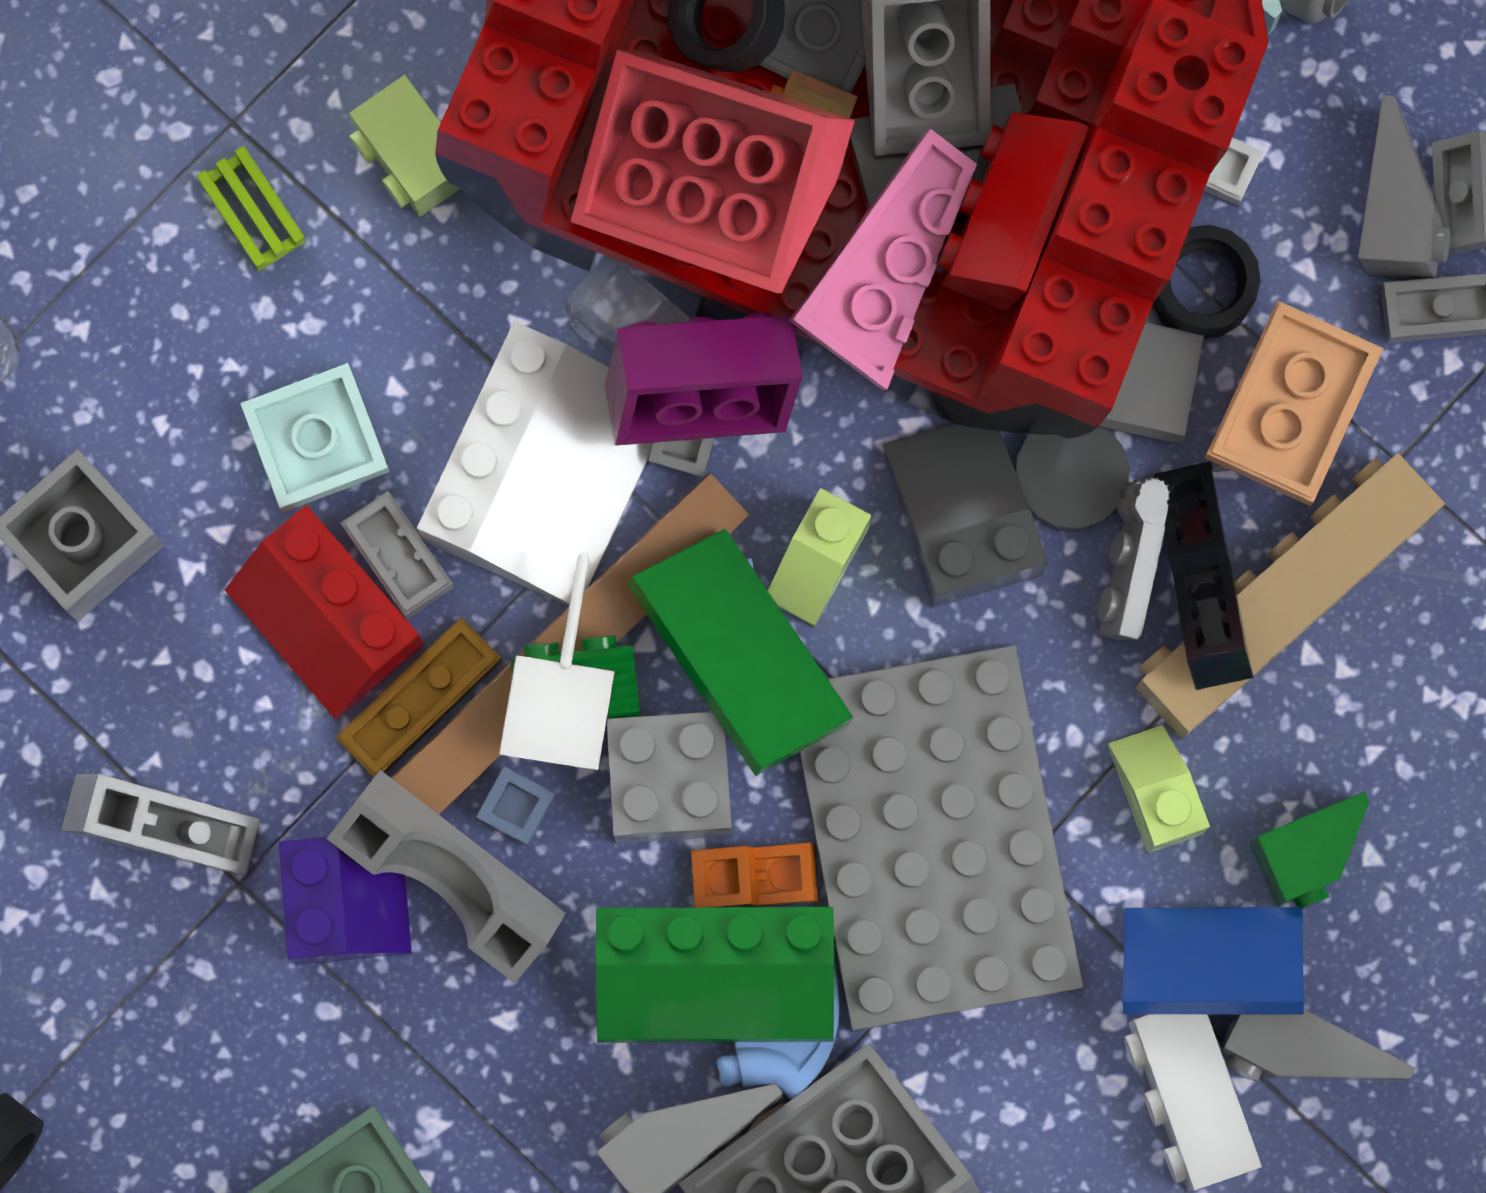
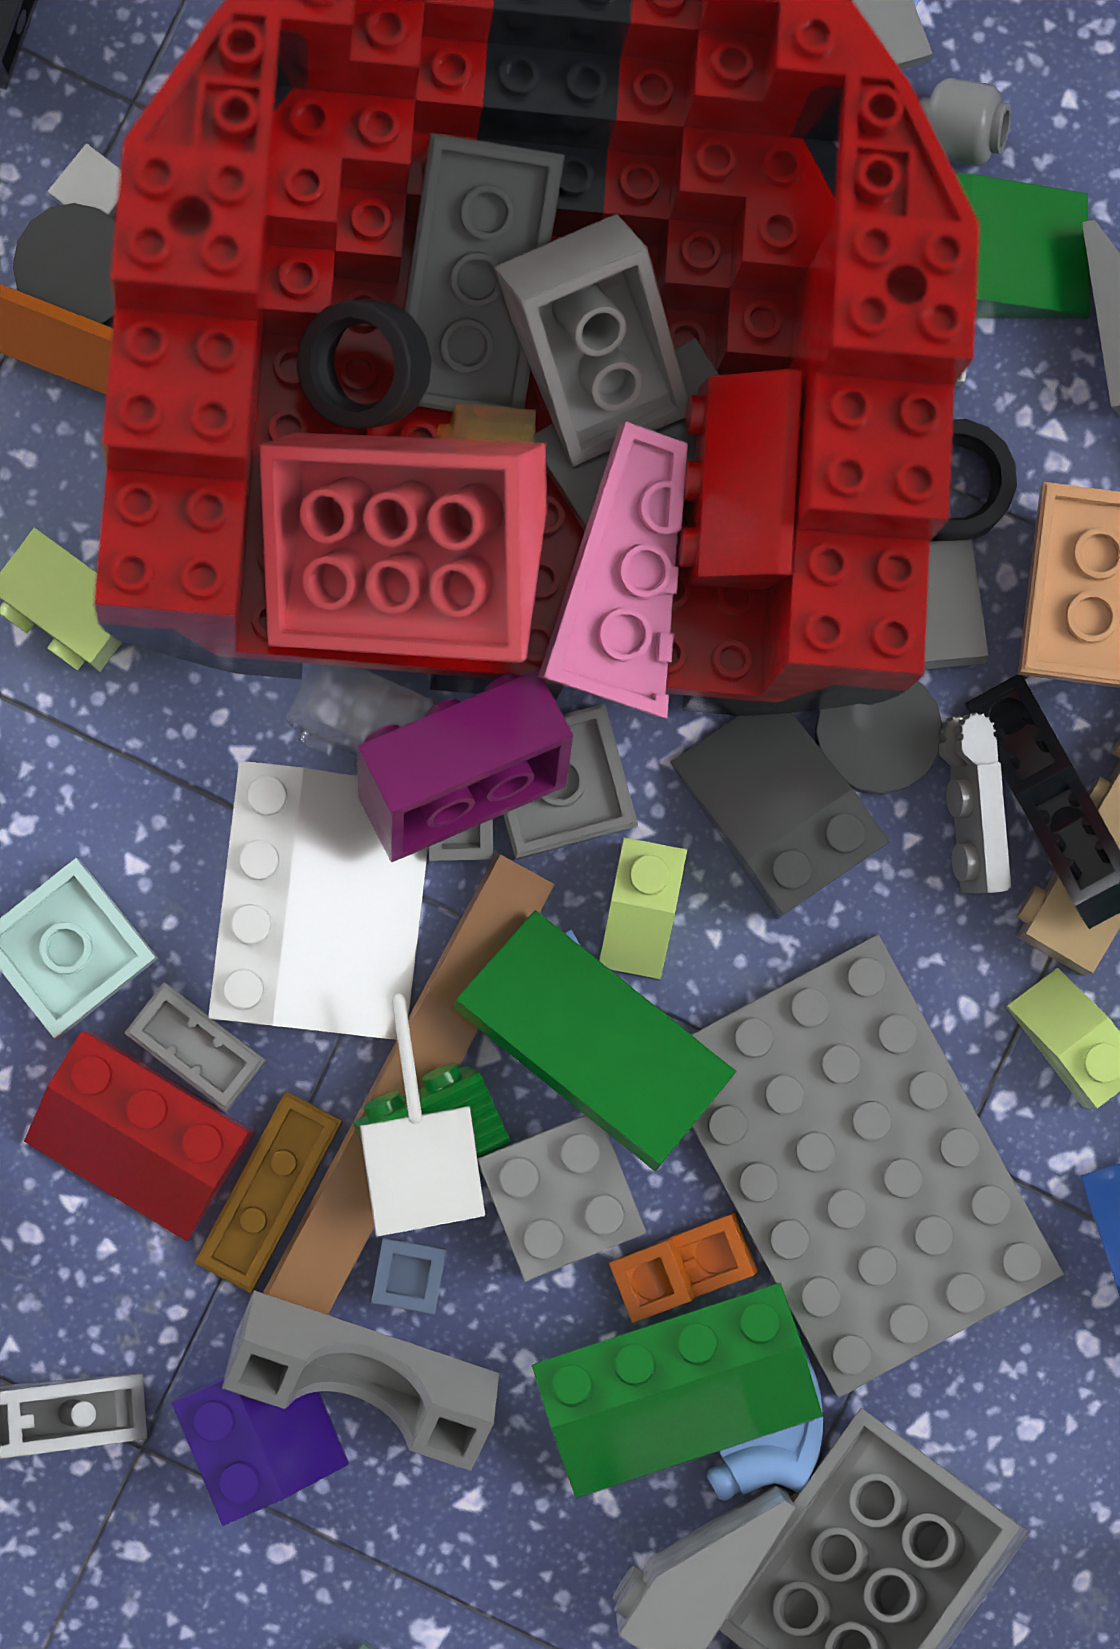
camera: 20 degrees left, 5 degrees up
none -> light grey tile [503,704,638,860]
none -> green slope [955,174,1089,319]

